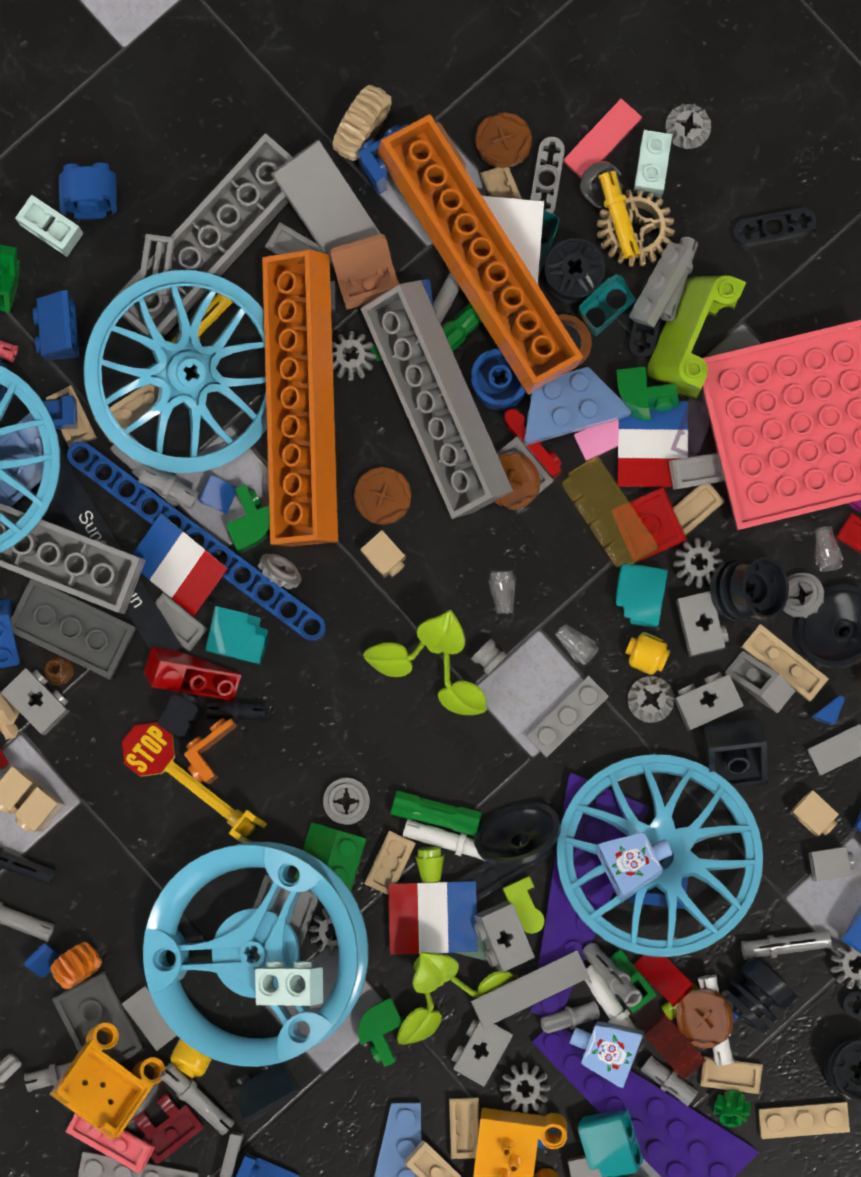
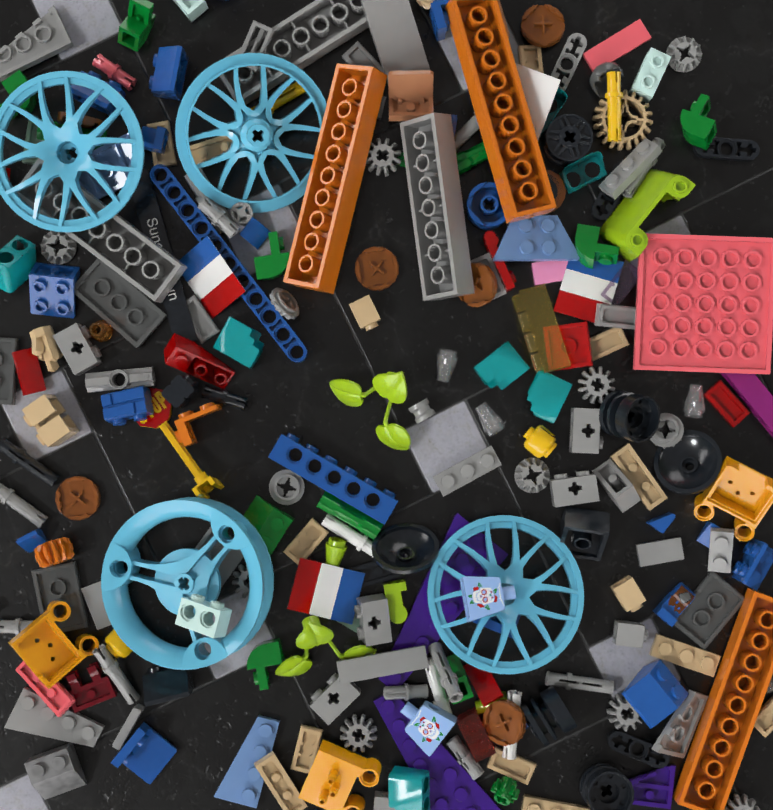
camera: 10 degrees right, 5 degrees up
none -> dark orange tile [55,476,101,520]
none -> light grey piece [85,367,156,393]
none -> blue brick [101,386,154,426]
none -> light grey wheel [230,202,254,226]
none -> blue brick [268,432,398,525]
none -> teal piece [474,342,530,390]
none -> green brick [680,93,717,150]

